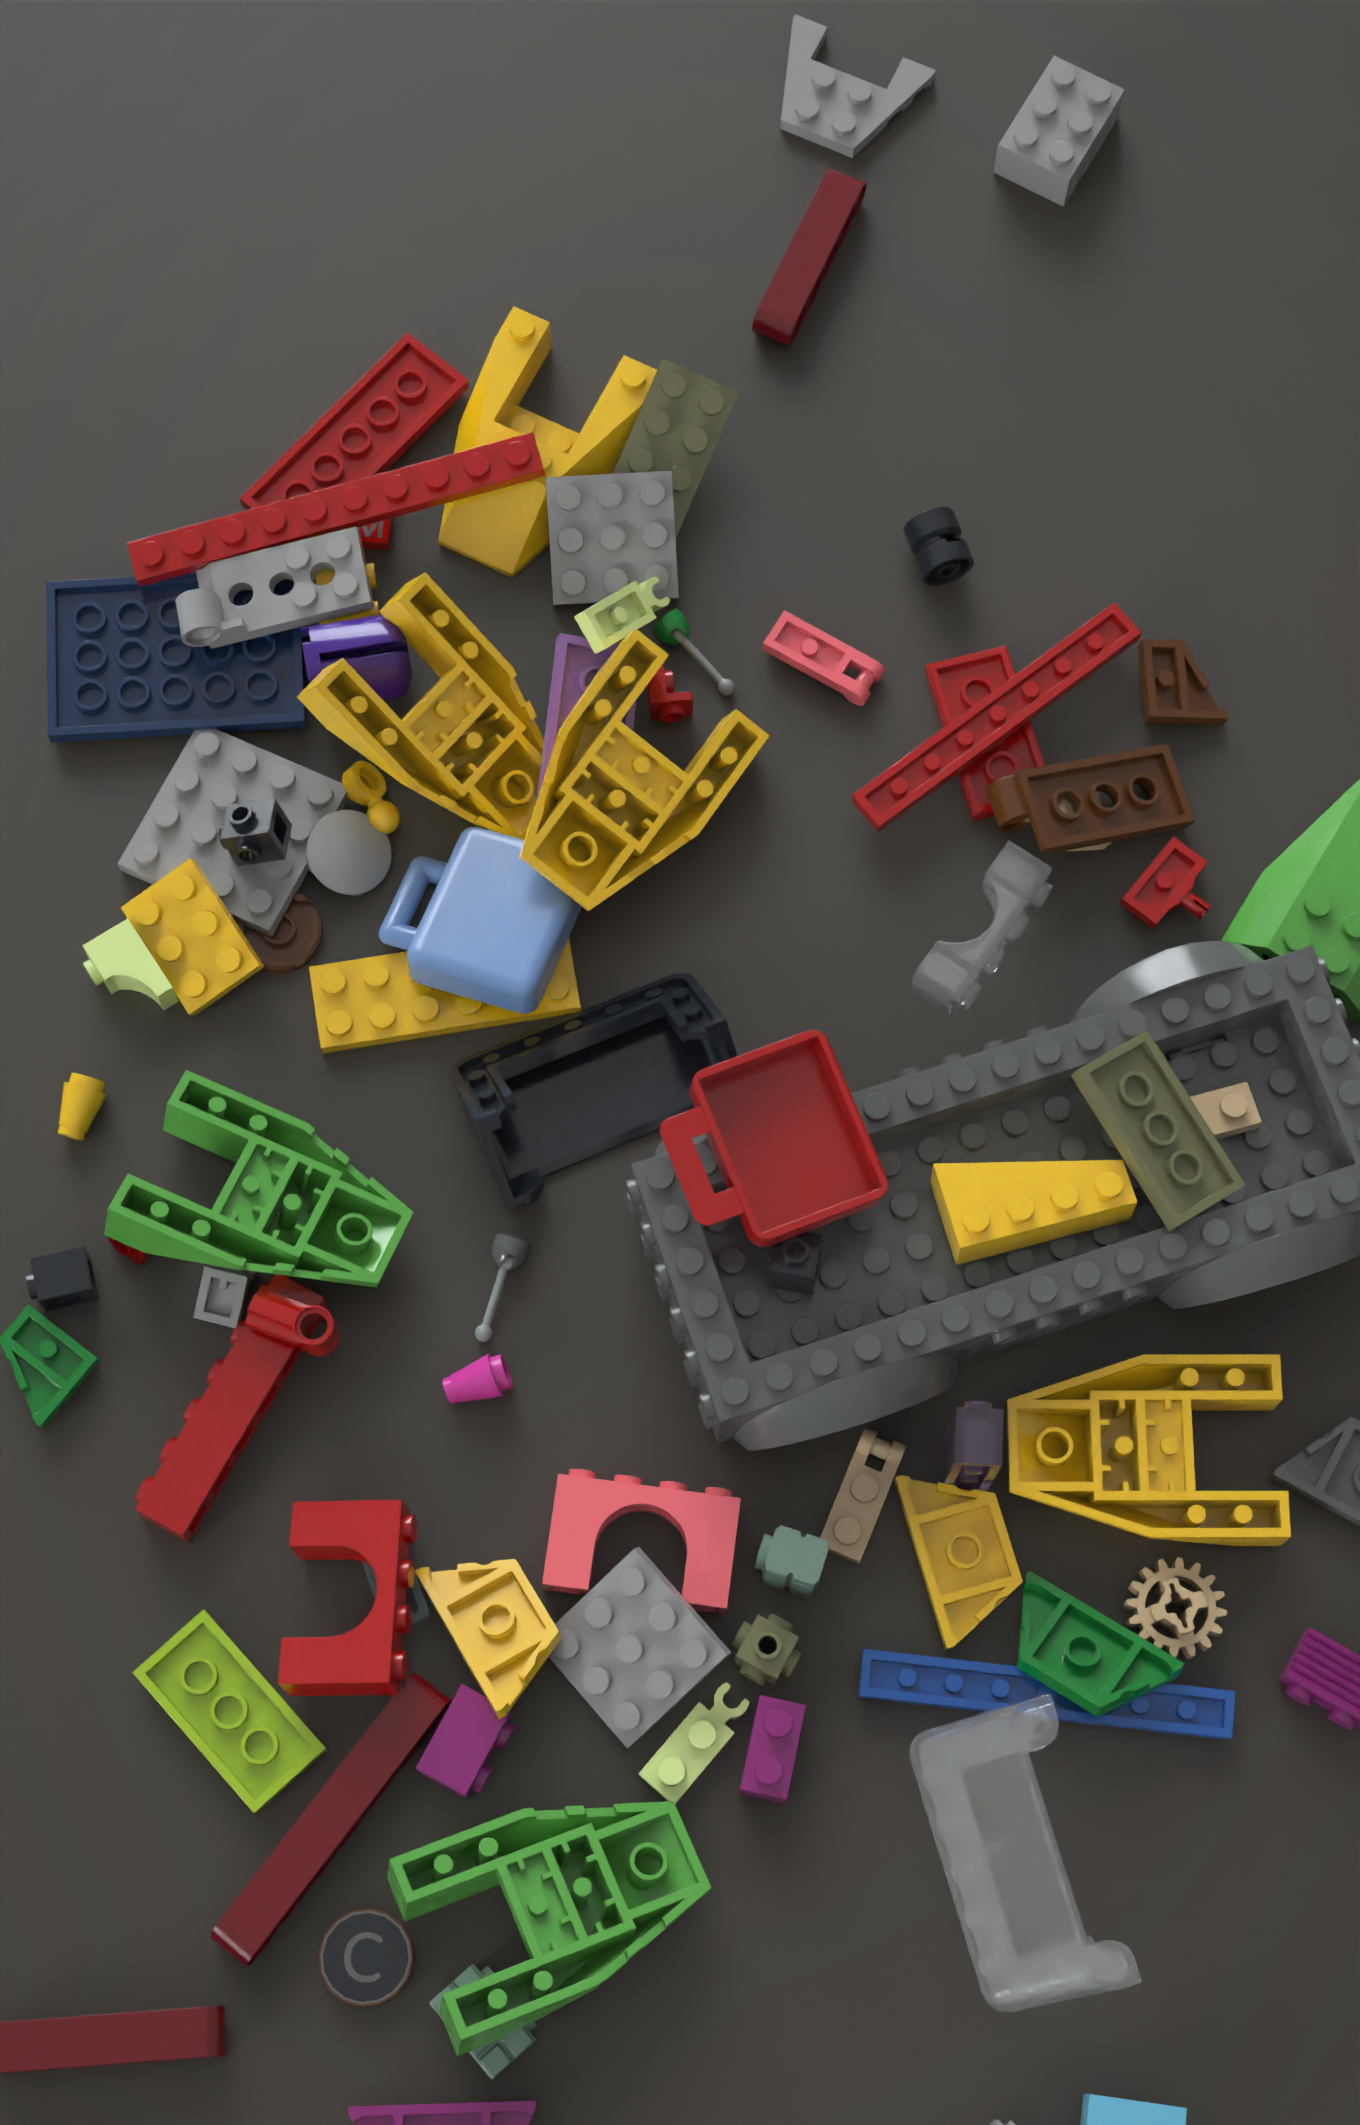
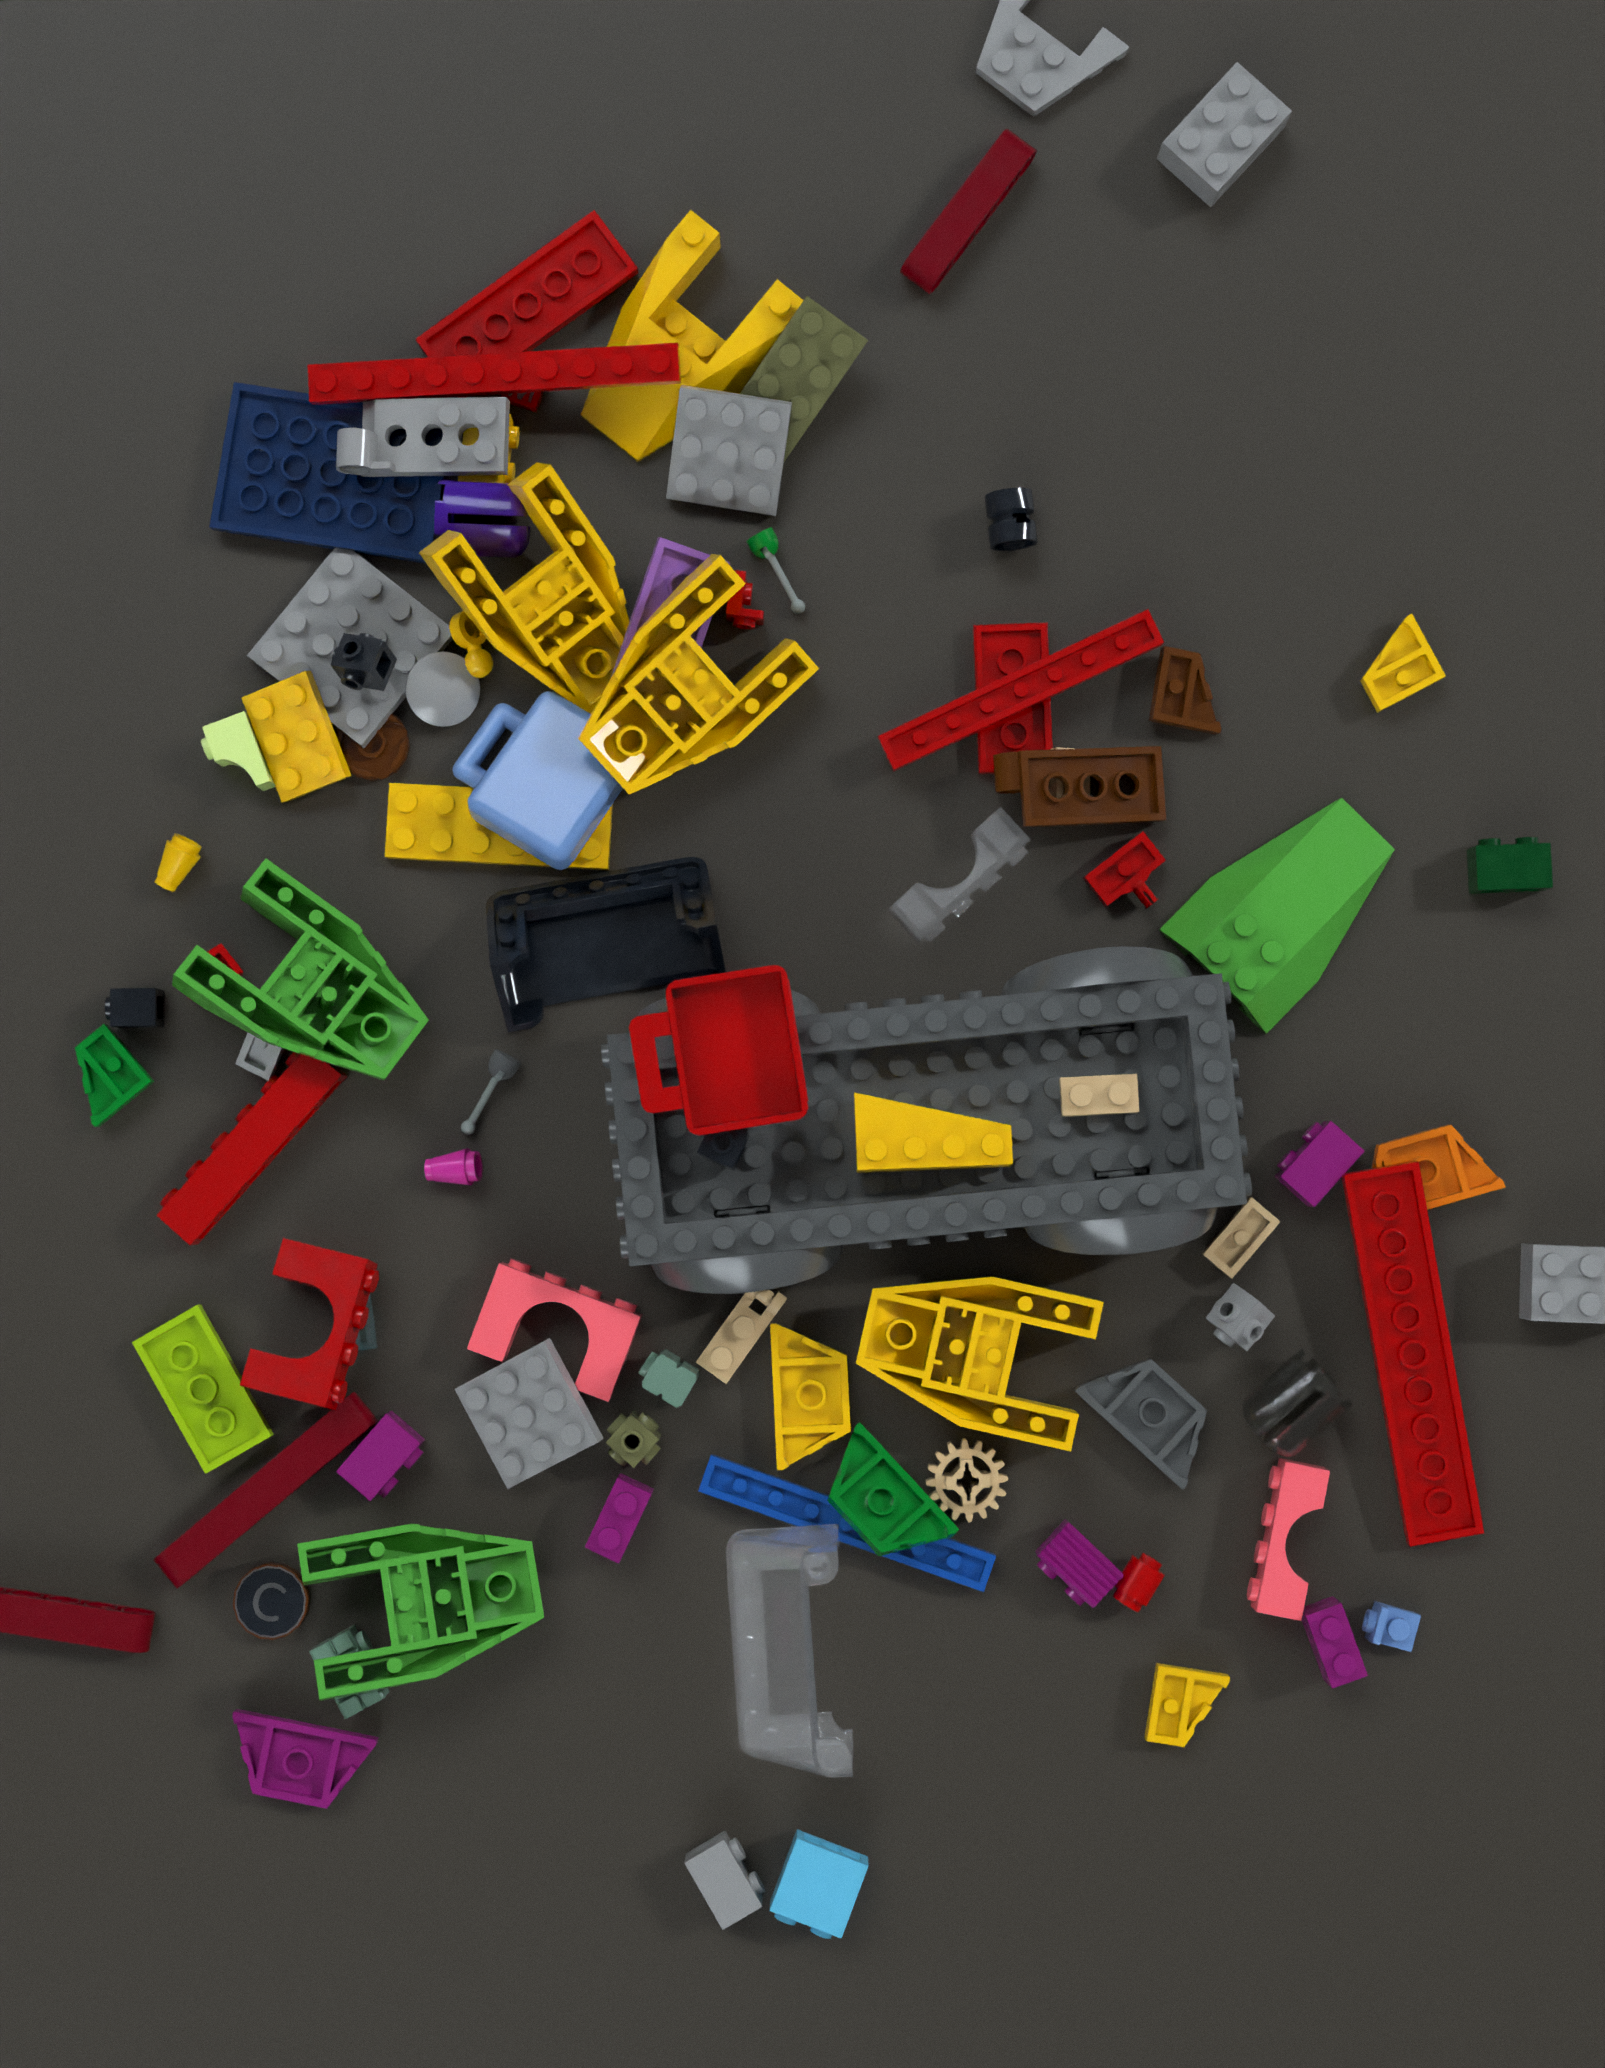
camera: 15 degrees right, 15 degrees up
red piece [245,1287,340,1357] -> none
yellow wing [415,1559,561,1719] -> none
yellowish green plate [574,577,670,654] -> none
yellowish green plate [638,1682,749,1805] -> none
coral plate [762,610,885,706] -> none
clear purple brick [942,1401,1004,1491] -> none
olive plate [1071,1030,1246,1232] -> none

